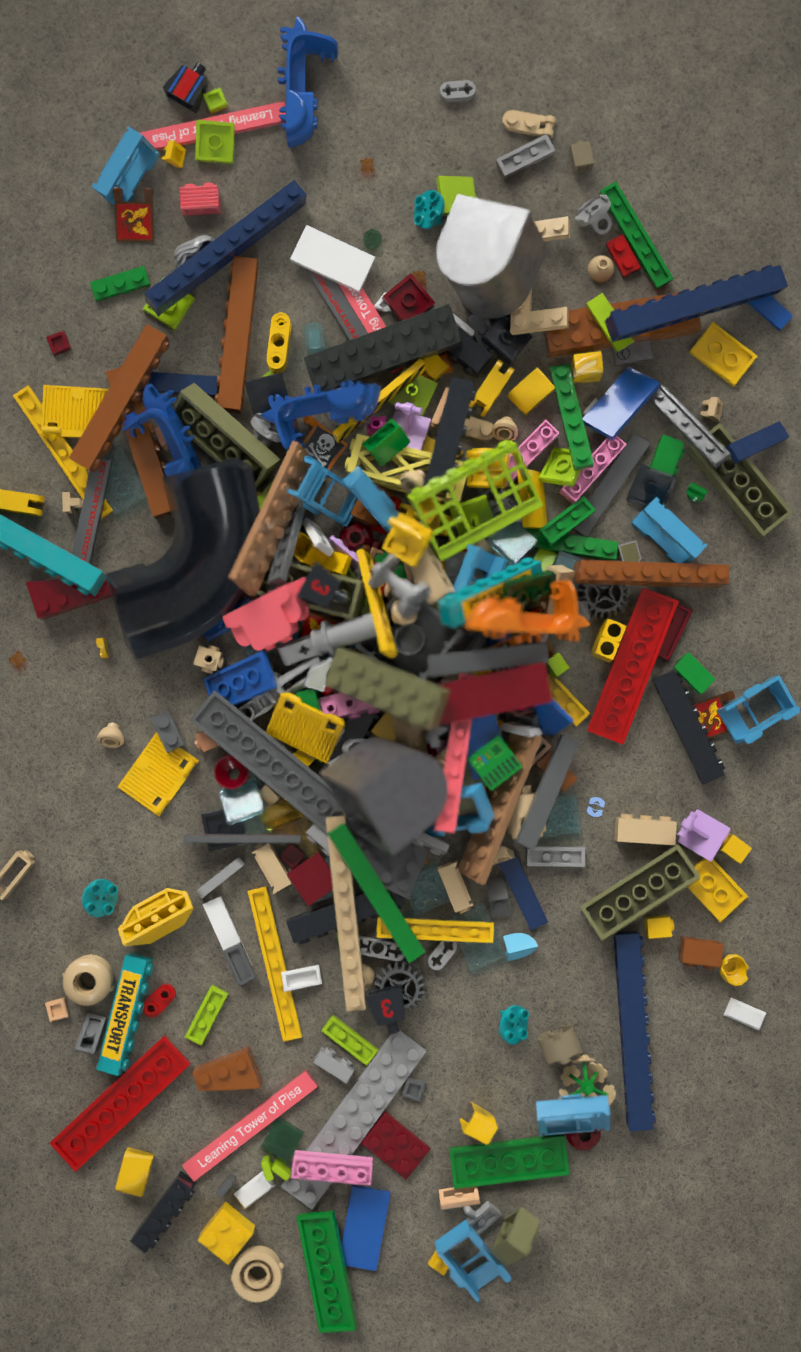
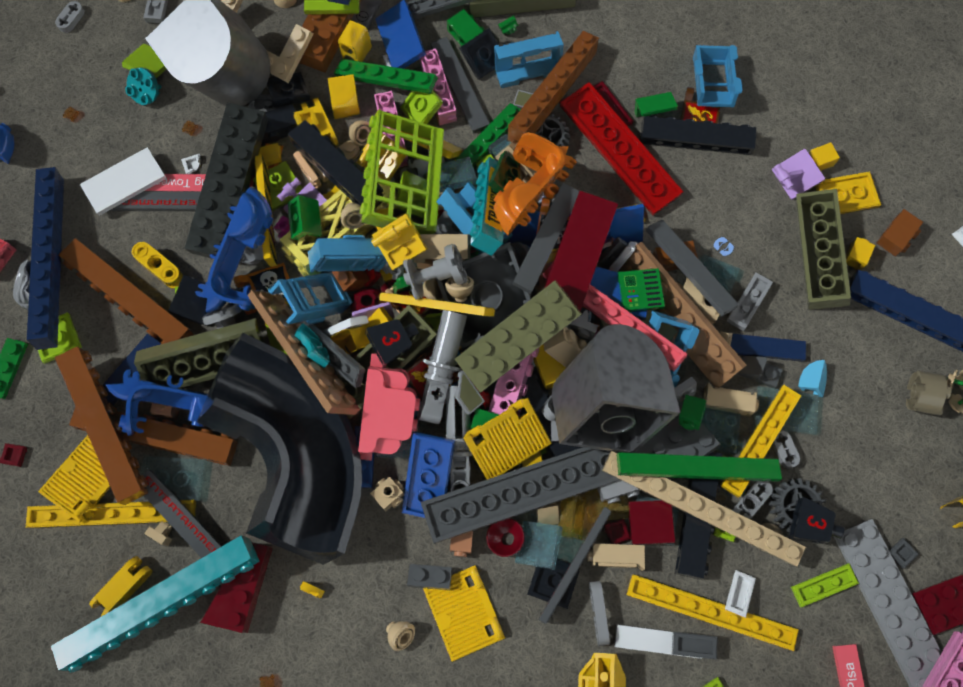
camera: 55 degrees left, 15 degrees down
clear light blue brick [303,322,326,354] -> none
light grey piece [313,1046,354,1083] -> none
clear green tile [363,229,382,250] -> none
dark red plate [381,273,435,321] -> none
teal plate [499,1005,529,1045] -> none
green plate [538,496,596,546] -> none
yellow piece [591,619,626,663] -> none
tan brick [614,814,677,845] -> none
yellow hair [719,954,749,986] -> none
none -> yellow tile [294,108,319,128]
none -> teal tile [294,323,329,368]
none -> green brick [679,395,707,430]

